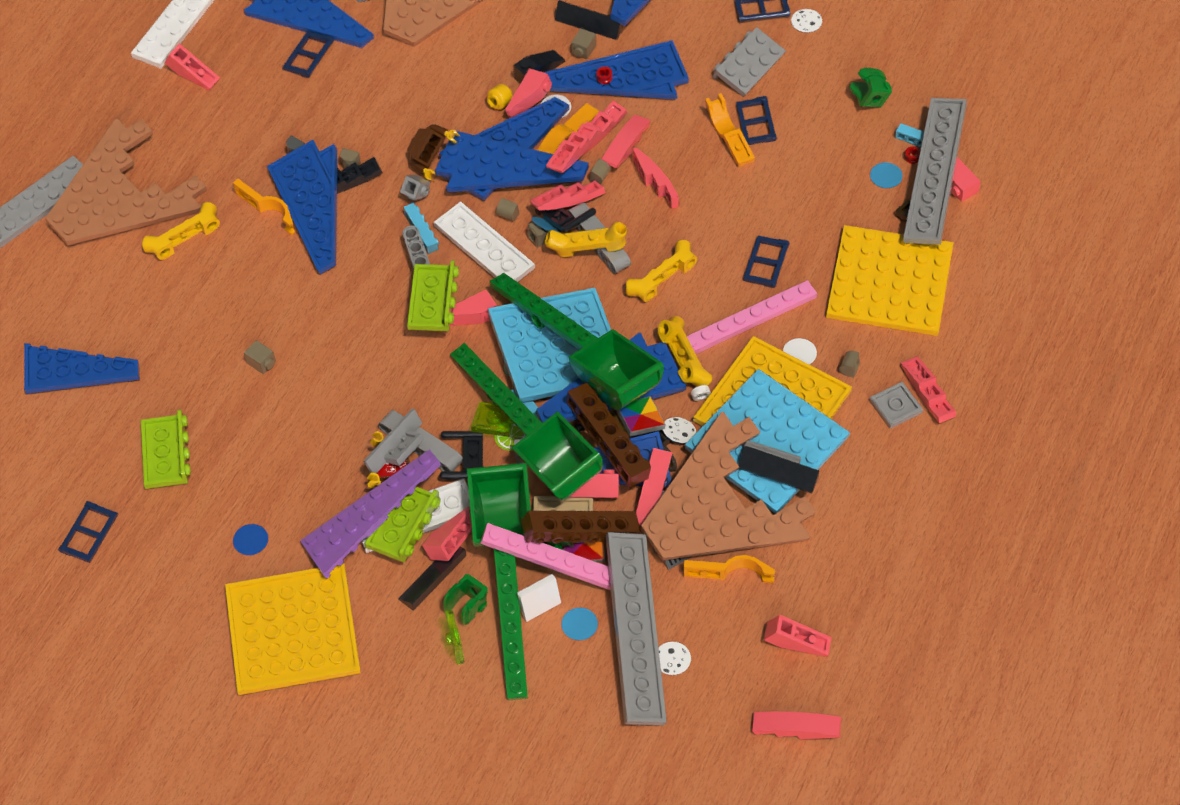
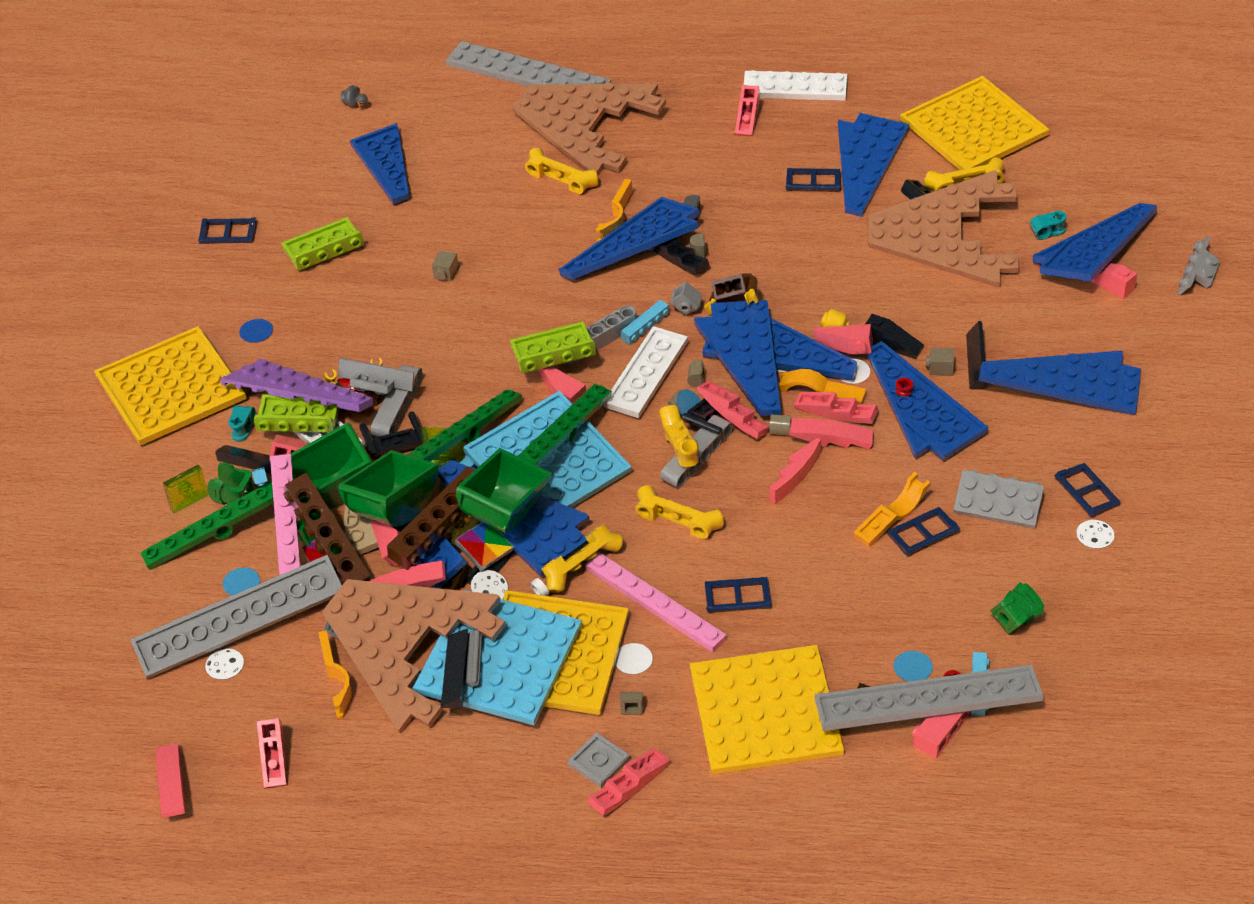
camera: 70 degrees right, 10 degrees down
white tile [517,574,561,622] -> none
coral slope [546,123,599,173] -> none
none -> teal piece [228,406,256,441]
none -> medium azure piece [252,467,267,486]

